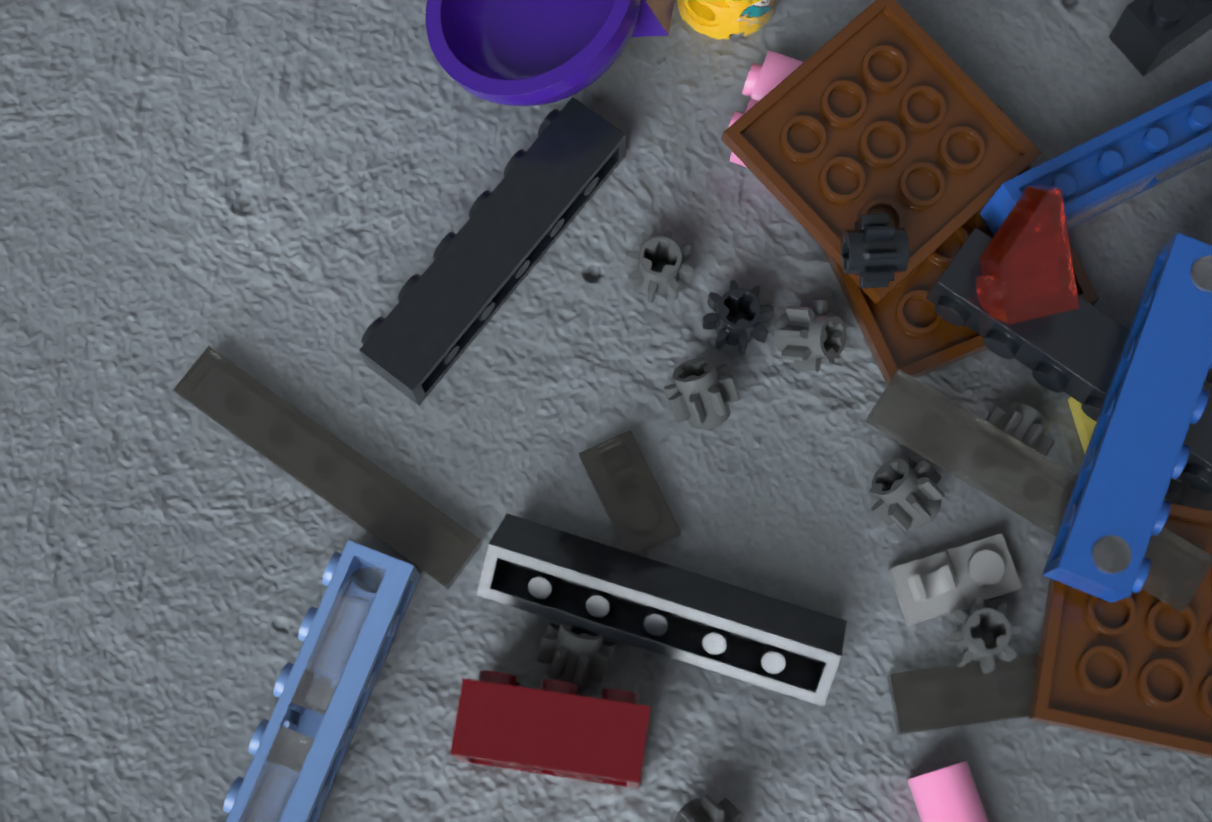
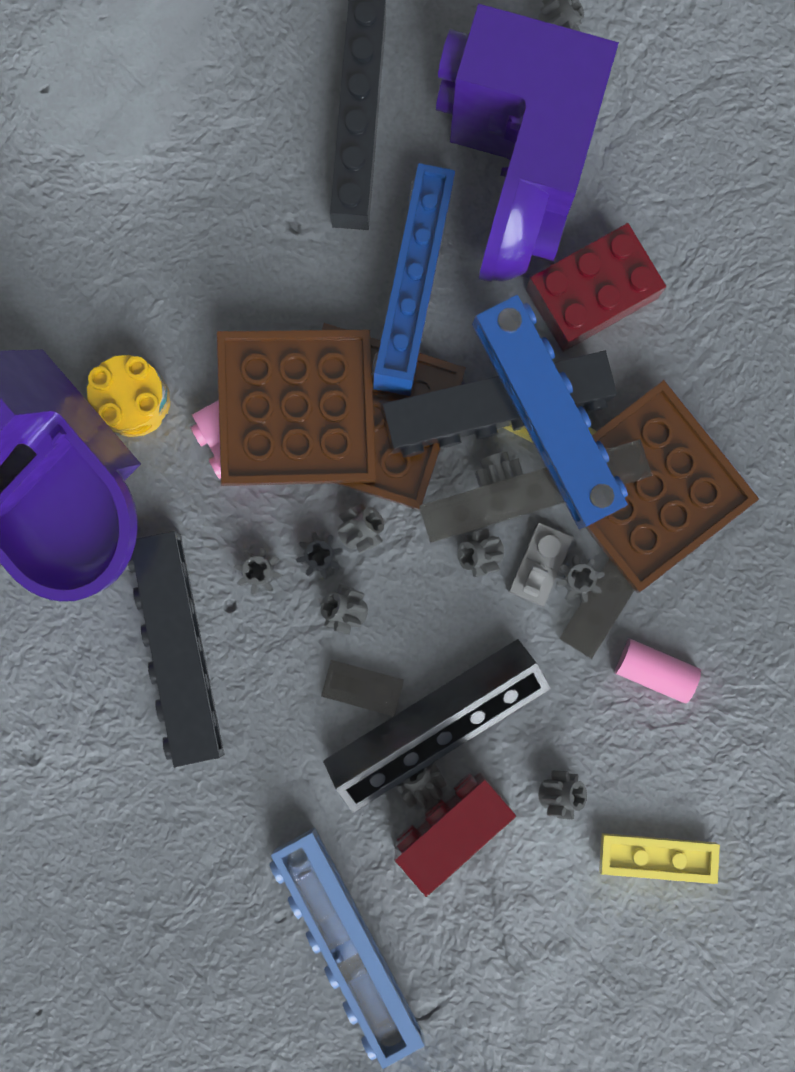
camera: 50 degrees left, 10 degrees up
clear smoke tile [173,346,483,590] -> none
black gear [840,214,909,288] -> none
clear red slope [976,184,1079,324] -> none

